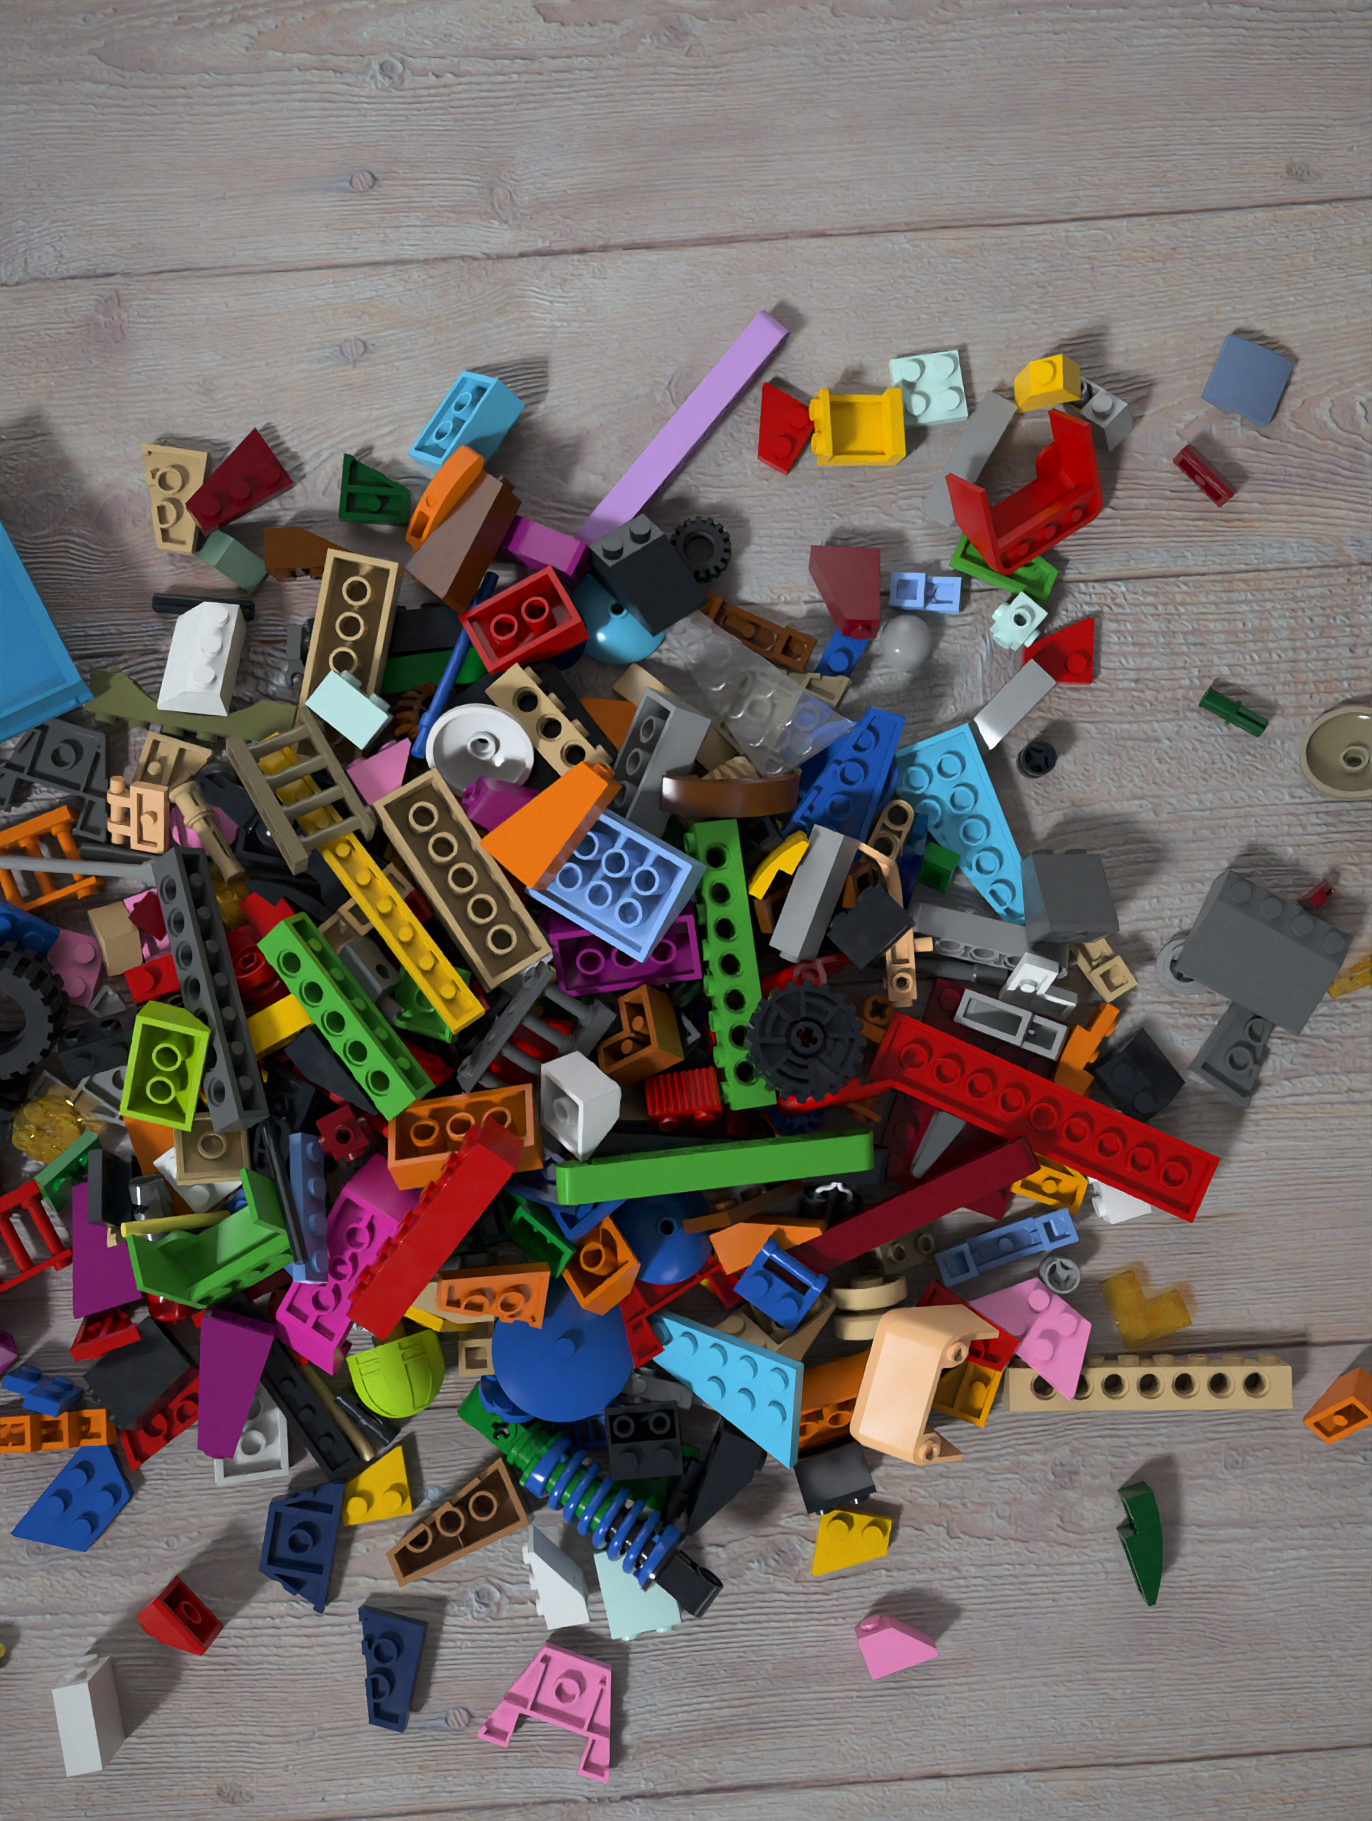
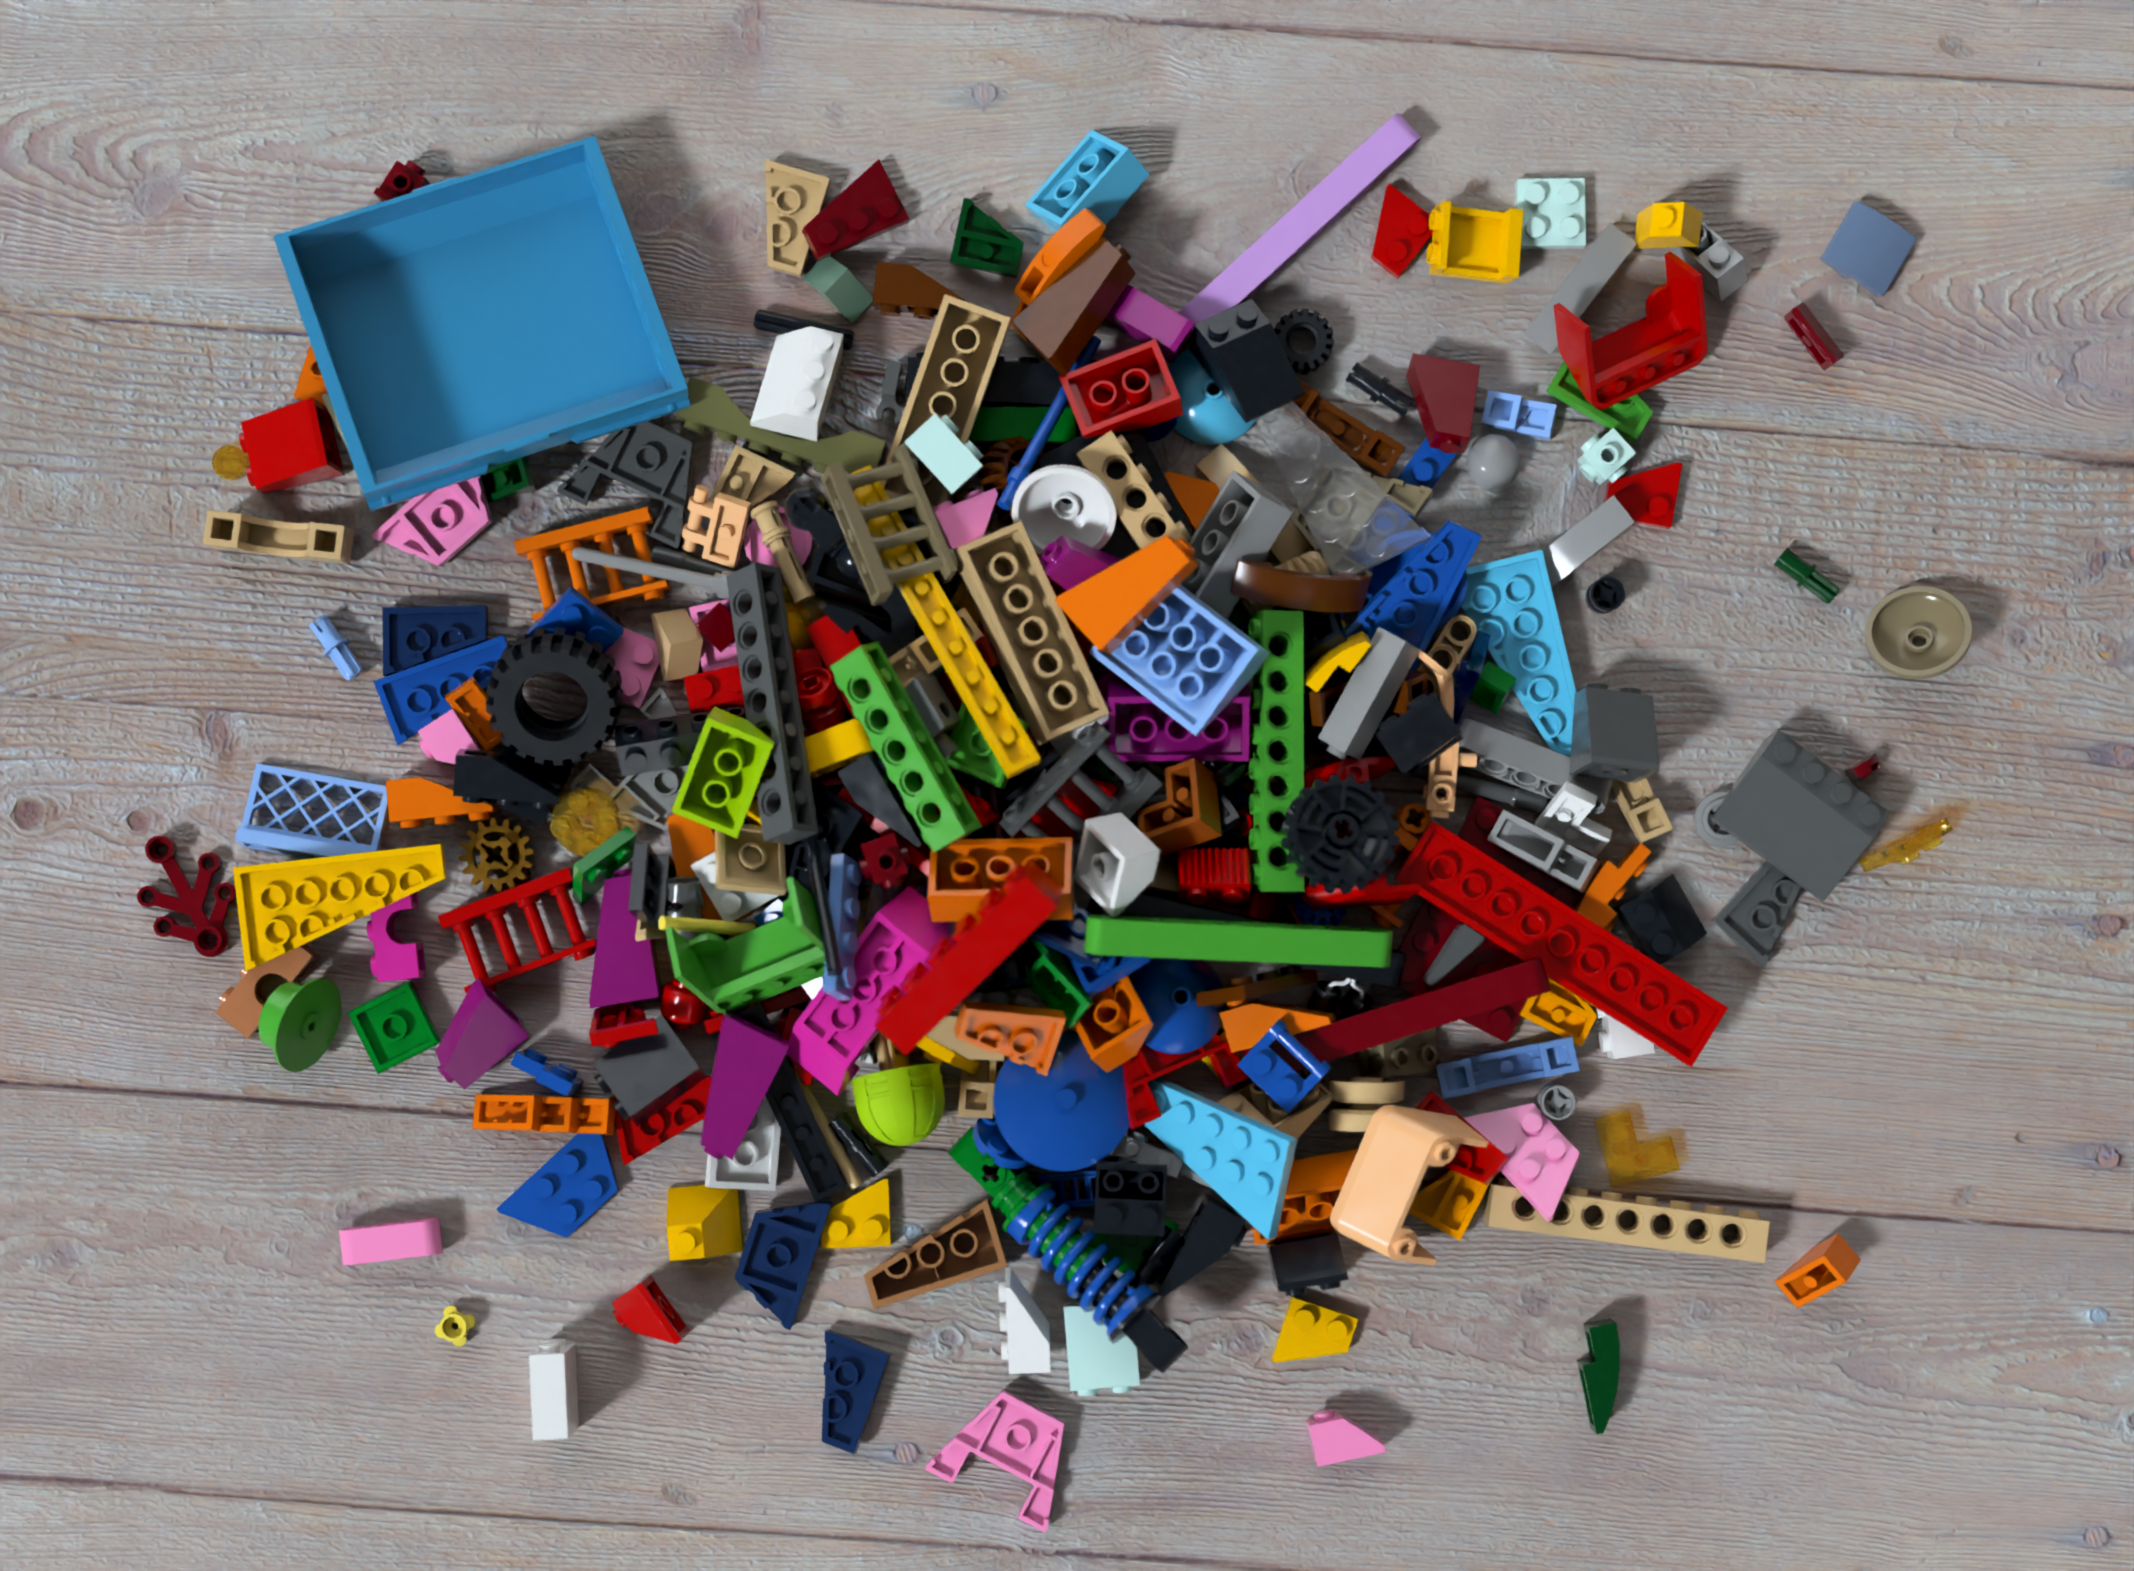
camera: 10 degrees right, 0 degrees up
none -> yellow slope [667,1185,744,1261]
none -> black pin [1345,362,1415,417]

